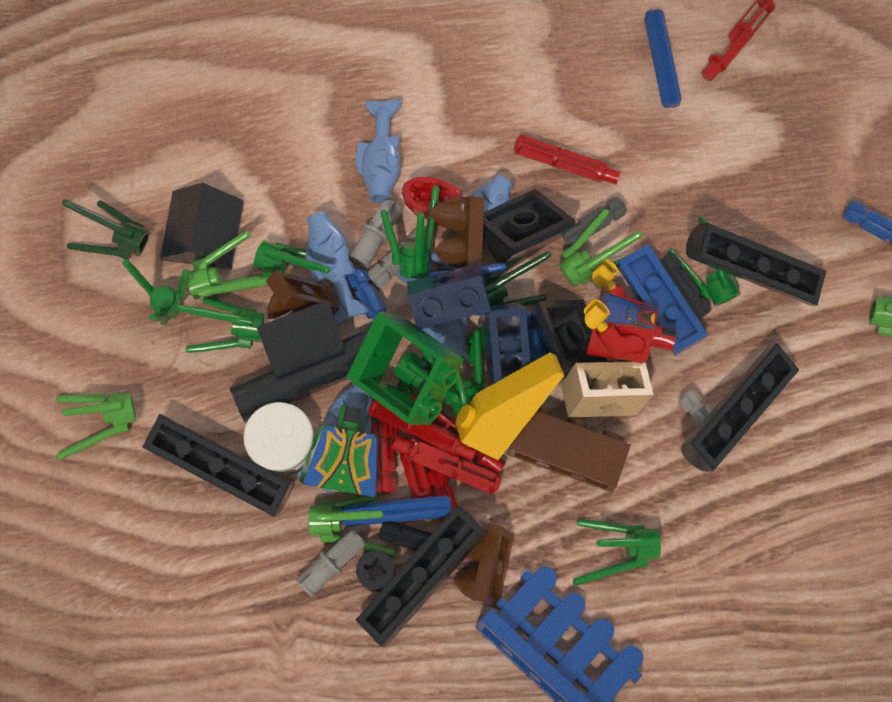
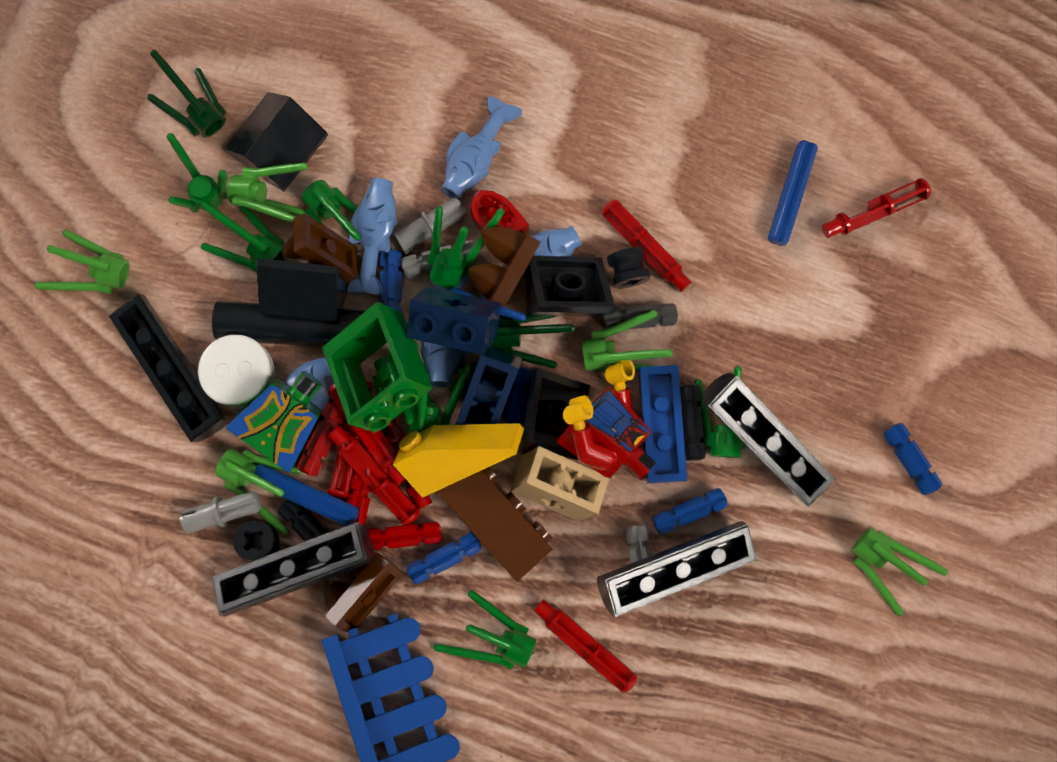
camera: 25 degrees right, 5 degrees up
none -> red axle [367,522,442,550]
none -> blue axle [406,532,482,584]
none -> red piece [534,599,637,693]
none -> black wheel [607,247,650,289]
none -> blue axle [652,488,728,535]

